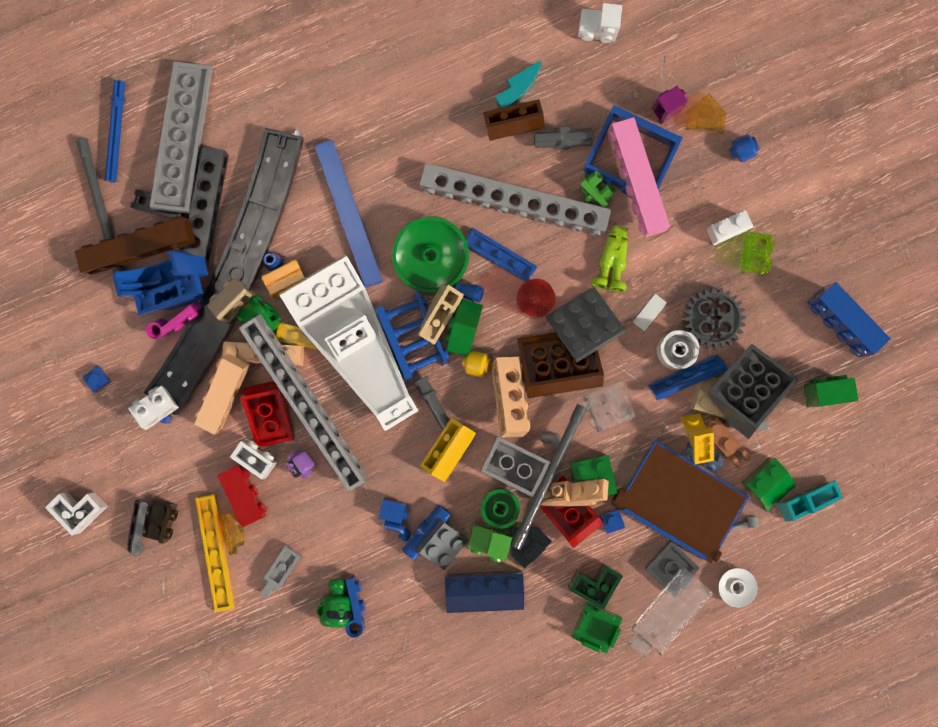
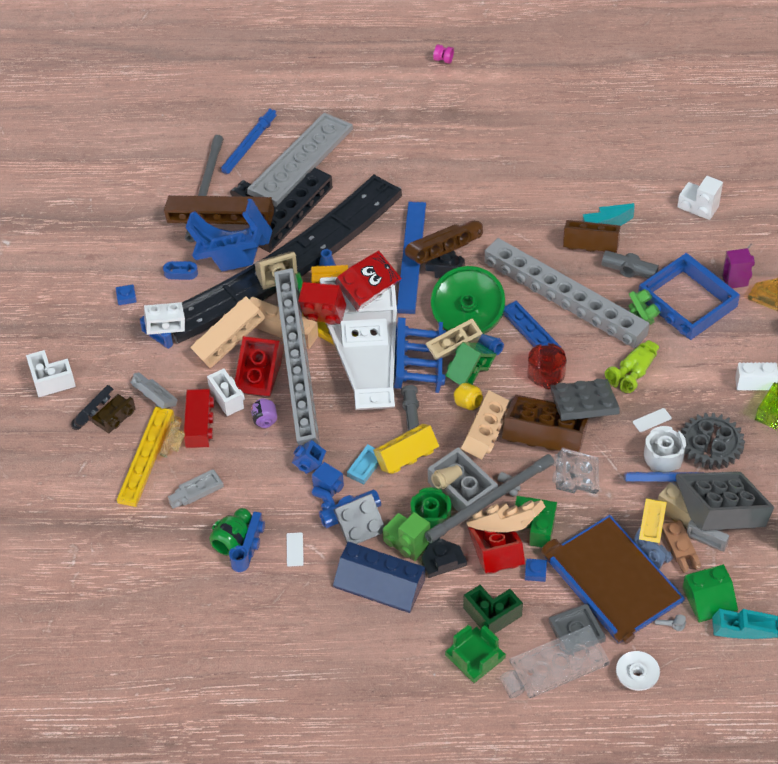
camera: 25 degrees right, 35 degrees down
dark pink plate [146,301,202,339] -> none
bright pink brick [608,117,670,238] -> none
none -> light grey hinge [130,372,178,409]
none -> blue beam [163,261,198,280]
none -> white sticker [287,533,303,566]
none -> blue brick [292,440,326,474]
none -> red brick [298,282,346,325]
none -> red slope [335,250,402,311]
none -> medium azure tile [347,444,379,485]
none -> reddish brown piece [405,220,483,264]
none -> black plate [425,250,465,278]
none -> tan cone [431,465,462,489]

